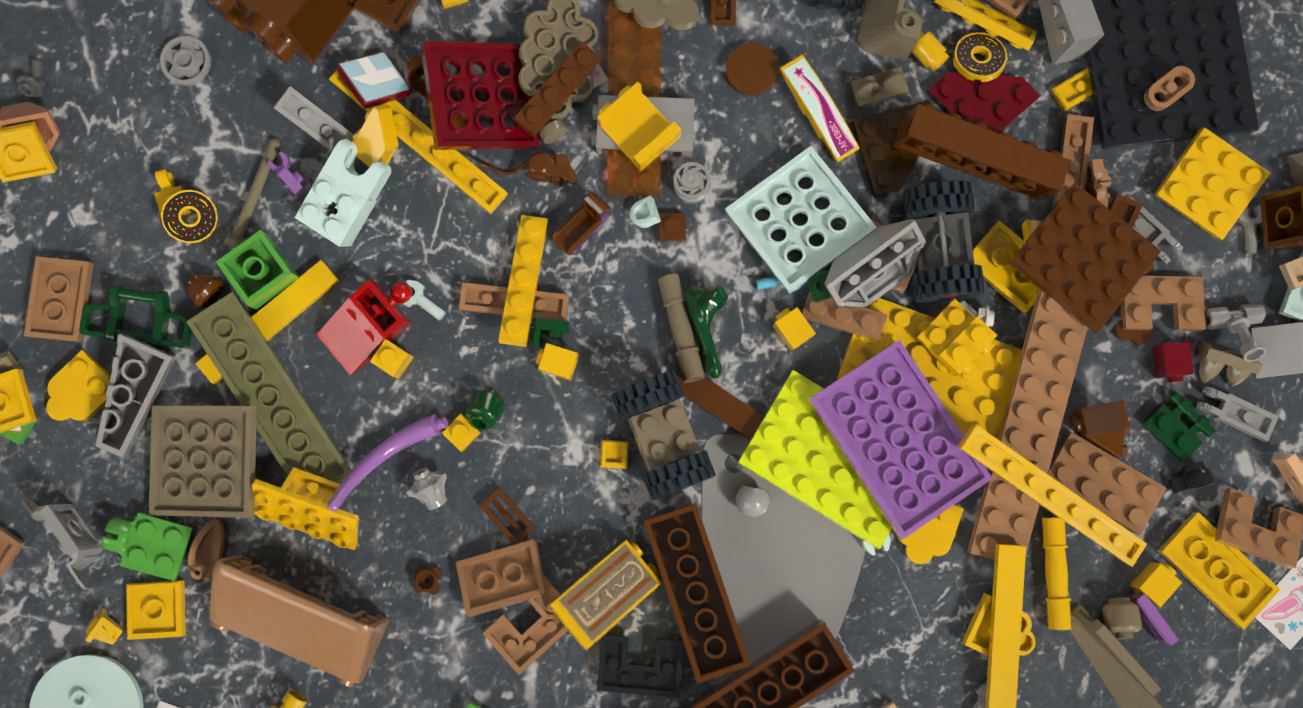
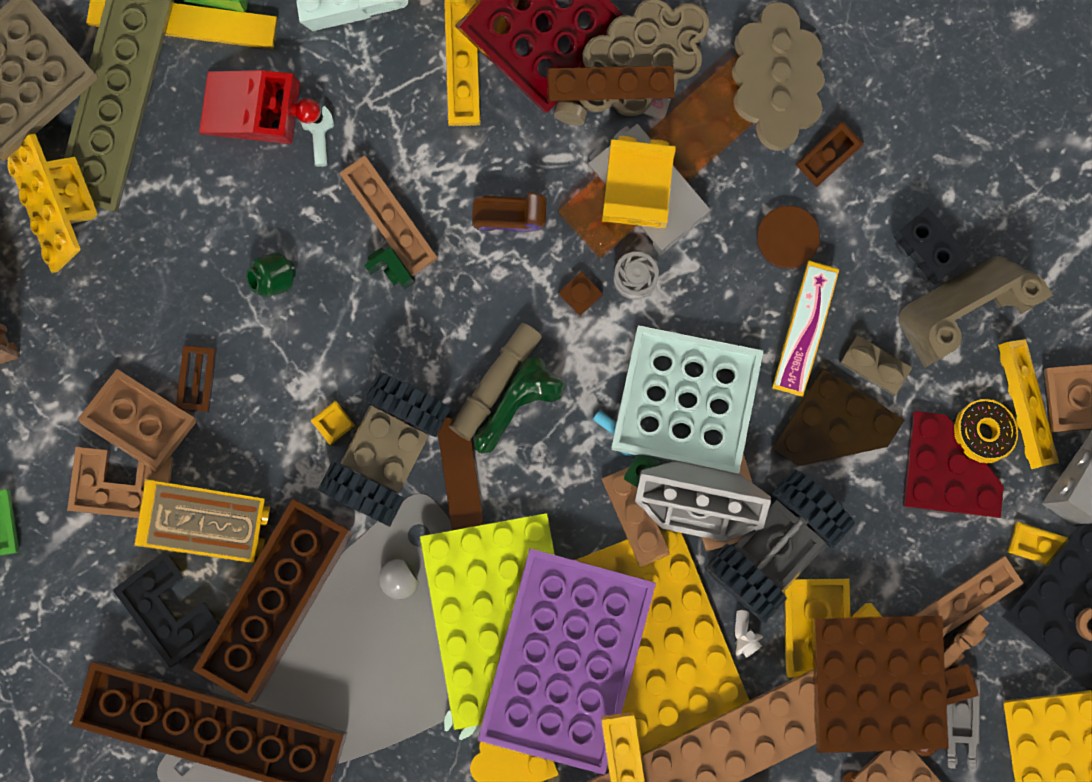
camera: 50 degrees right, 0 degrees up
medium lavender animal [328,414,448,511] -> none
yellow brick [370,339,414,379] -> none
light grey rock [406,467,447,510] -> none
reddish brown plate [413,566,442,595] -> none
yellow plate [442,414,481,452] -> none
reddish brown animal [478,152,577,186] -> none
yellow plate [498,215,548,347] -> none
yellow brick [536,343,579,381] -> none
light aqua tile [630,196,661,228] -> none
yellow brick [773,307,816,352] -> none
reddish brown brick [892,103,1071,200] -> none
yellow brick [912,31,950,72] -> none
yellow plate [916,299,997,376] -> none

